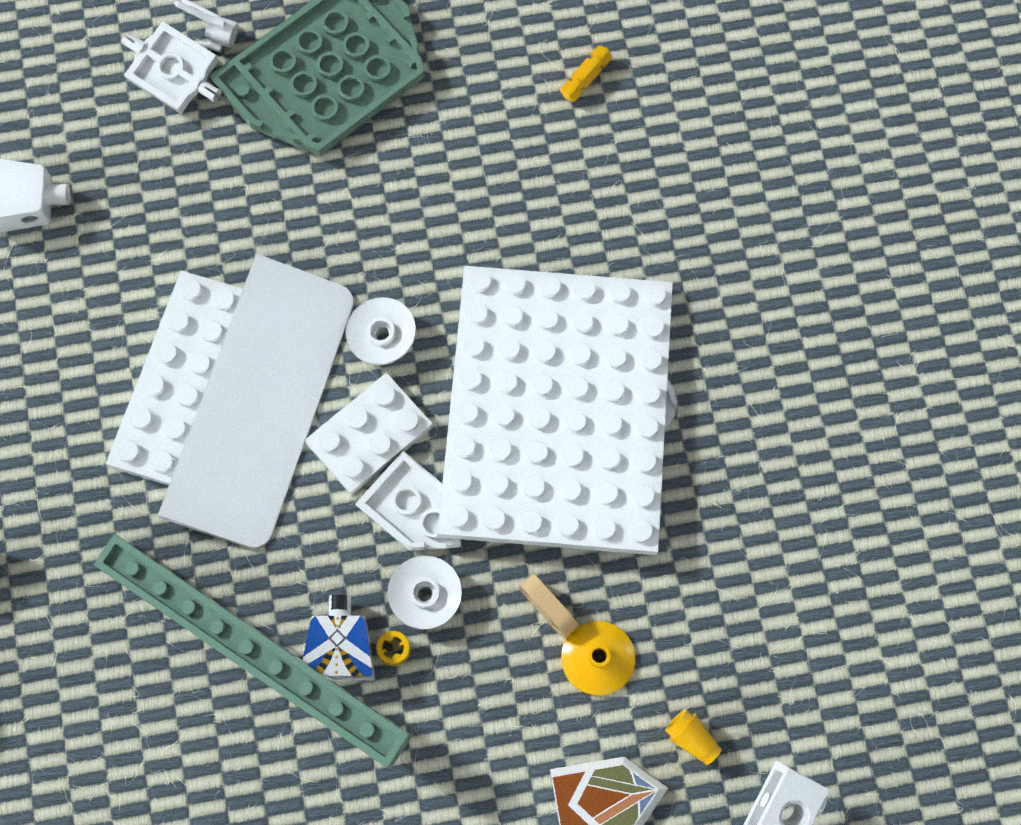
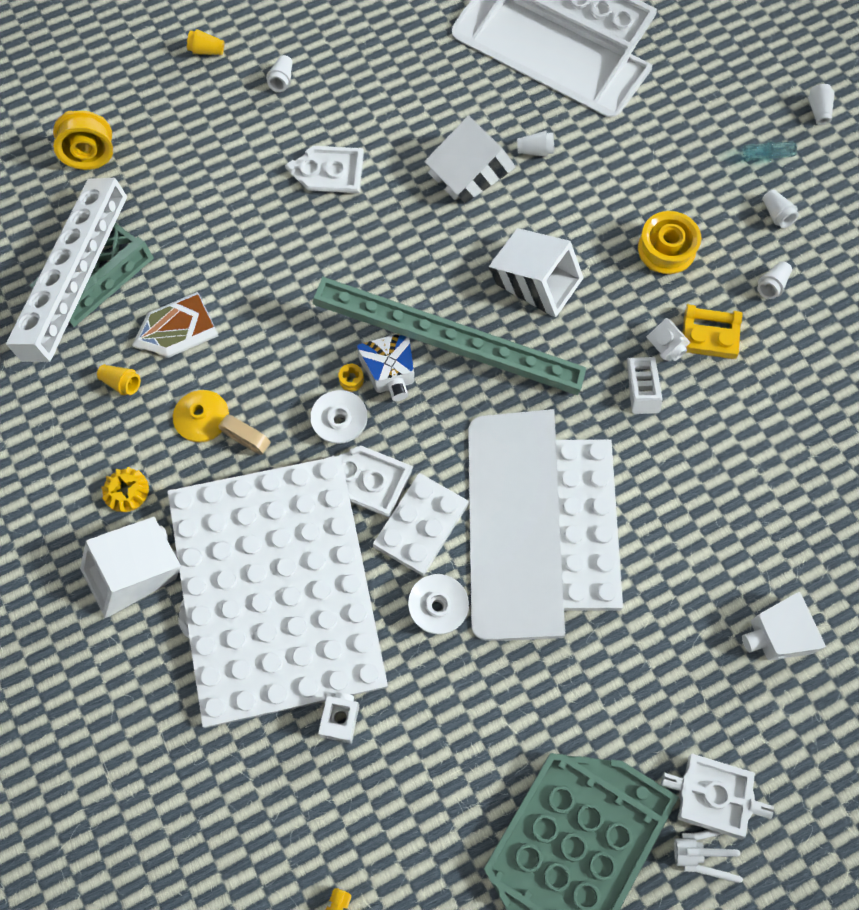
camera: 165 degrees right, 5 degrees down
none -> white slope [80,517,181,618]
none -> yellow gear [101,467,149,512]
none -> white brick [318,693,360,744]
none -> white slope [489,228,583,317]
none -> white slope [627,357,663,414]

